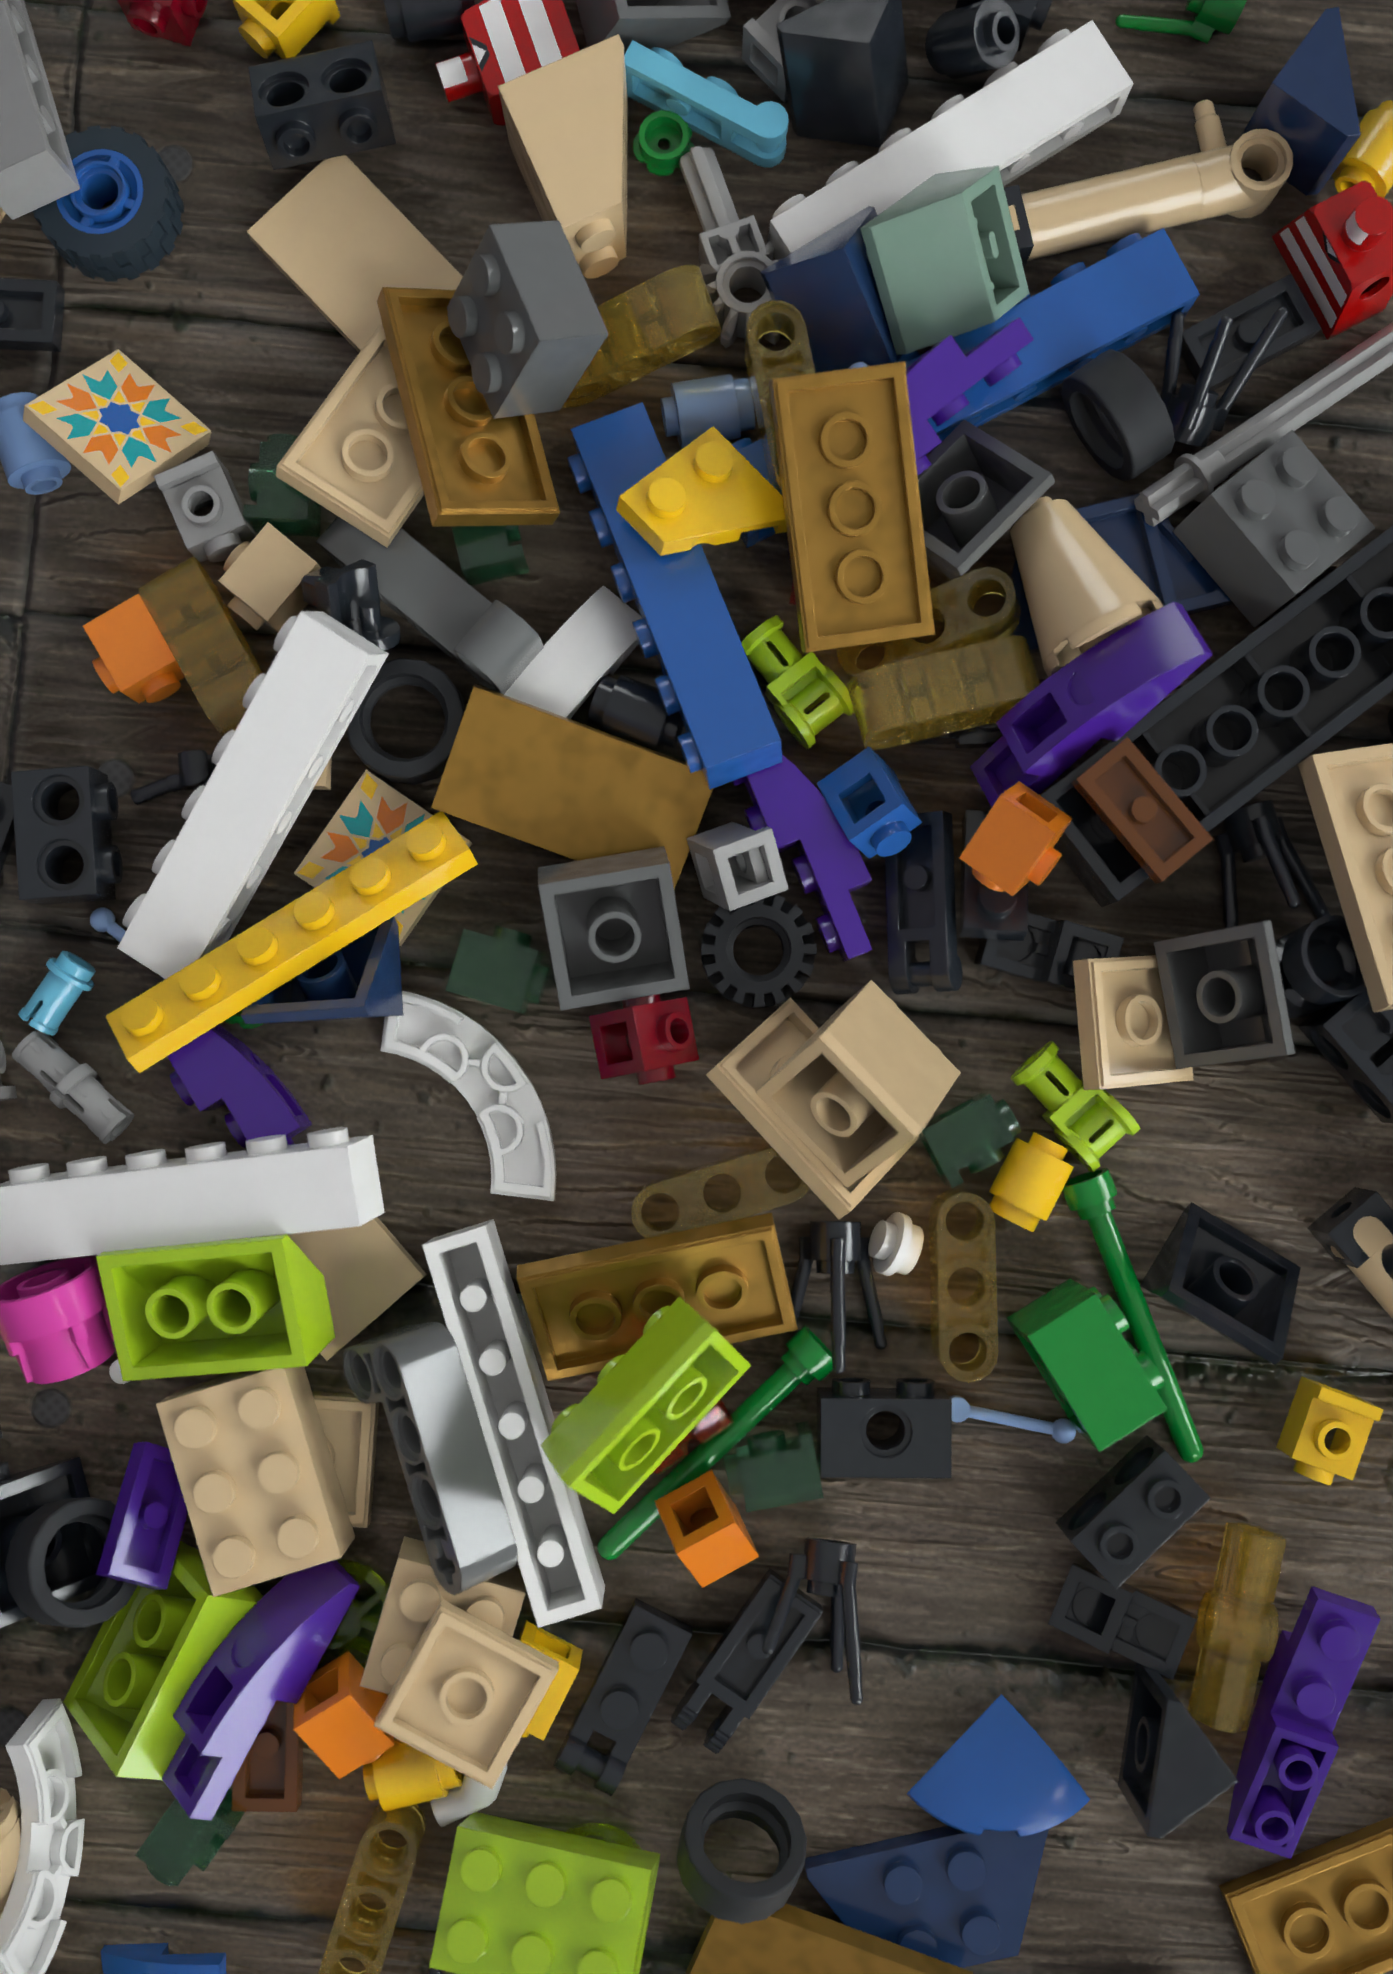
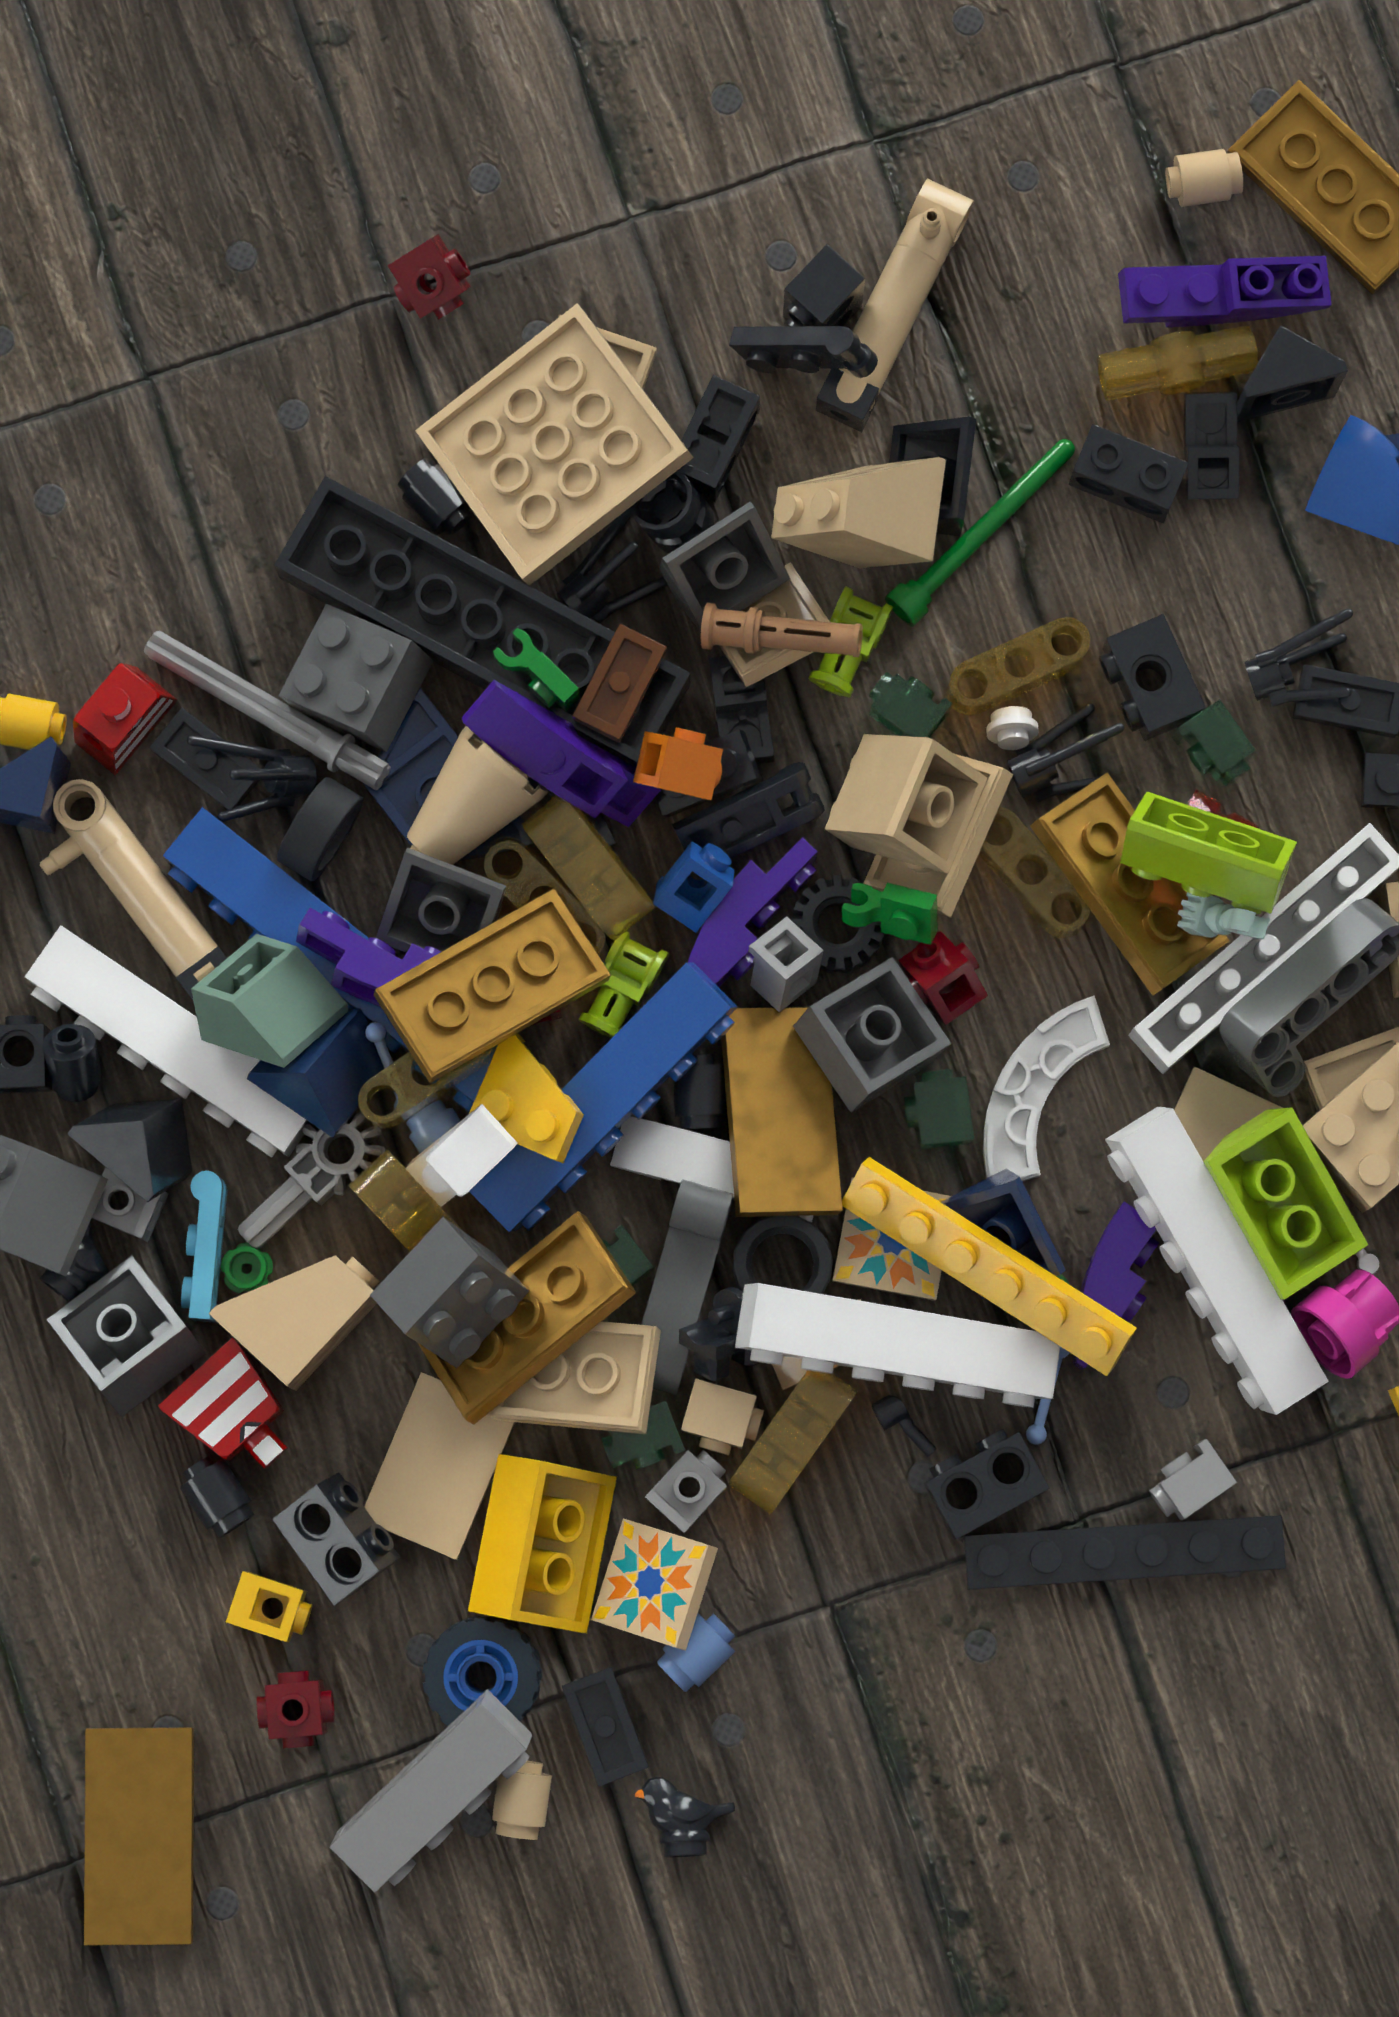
camera: 110 degrees left, 5 degrees down
light grey pin [12,1031,134,1144] -> none
medium azure pin [18,950,96,1036] -> none
orange brick [83,594,193,704] -> none
green piece [597,1326,833,1560] -> none
orange brick [654,1470,759,1588] -> none
light blue hinge [950,1395,1076,1444] -> none
yellow brick [987,1132,1074,1232] -> none
green brick [1006,1279,1168,1452] -> none
yellow brick [1276,1376,1384,1485] -> none
none -> white slope [405,1104,517,1207]
none -> yellow slope [468,1454,617,1634]
none -> green plate [493,628,580,712]
none -> medium nougat pin [701,603,863,657]
none -> tan slope [771,457,946,568]
none -> green plate [842,882,938,945]
none -> light aqua piece [1177,892,1270,940]

